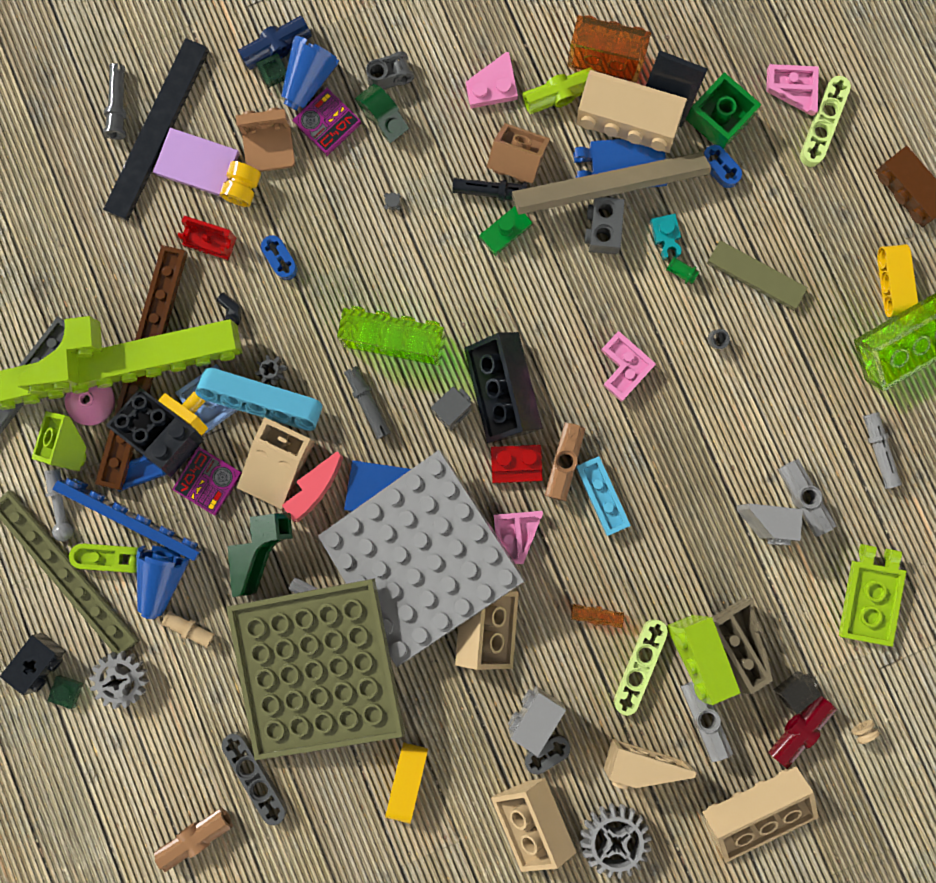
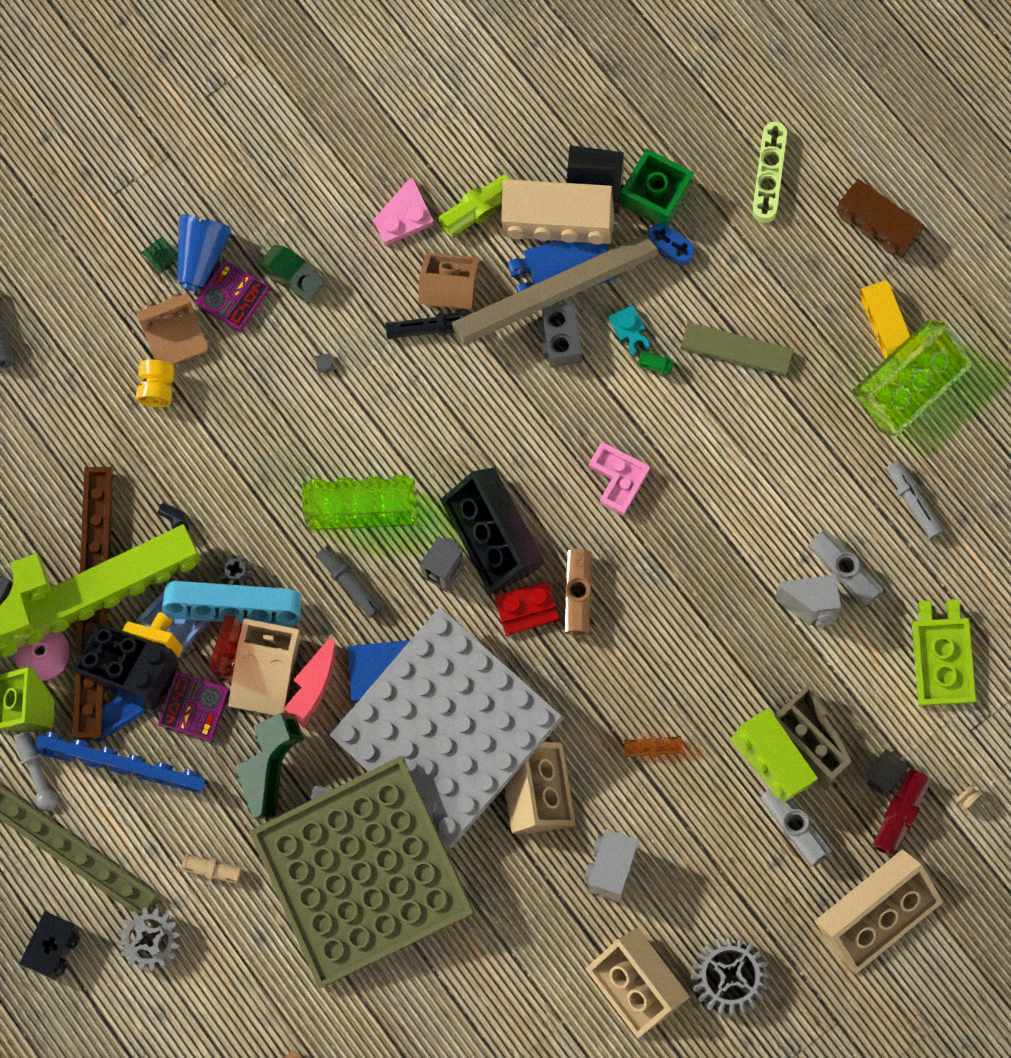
camera: 15 degrees left, 10 degrees down
clear green plate [47,675,84,709] -> none
lime plate [69,543,139,573] -> none
black tile [103,38,209,221] -> none
blue cone [136,545,190,619] -> none
lavender tile [153,128,240,196] -> none
red hinge [178,215,237,261] -> none
dark grey beam [222,732,287,825] -> none
dark blue piece [238,16,312,71] -> none
blue beam [261,235,298,280] -> none
dark grey piece [366,51,415,89] -> none
yellow beam [385,742,428,824] -> none
green tile [479,206,533,256] -> none
bright pink wing [494,511,543,564] -> none
dark grey beam [525,735,570,775] -> none
clear orange brick [567,15,651,83] -> none
medium azure plate [576,456,631,536] -> none
tan slope [603,739,697,790] -> none
yellowish green beam [614,619,668,716] -> none
dark grey hinge [707,329,730,349] -> none
bright pink wing [766,64,819,116] -> none
none -> clear red plate [209,614,242,683]

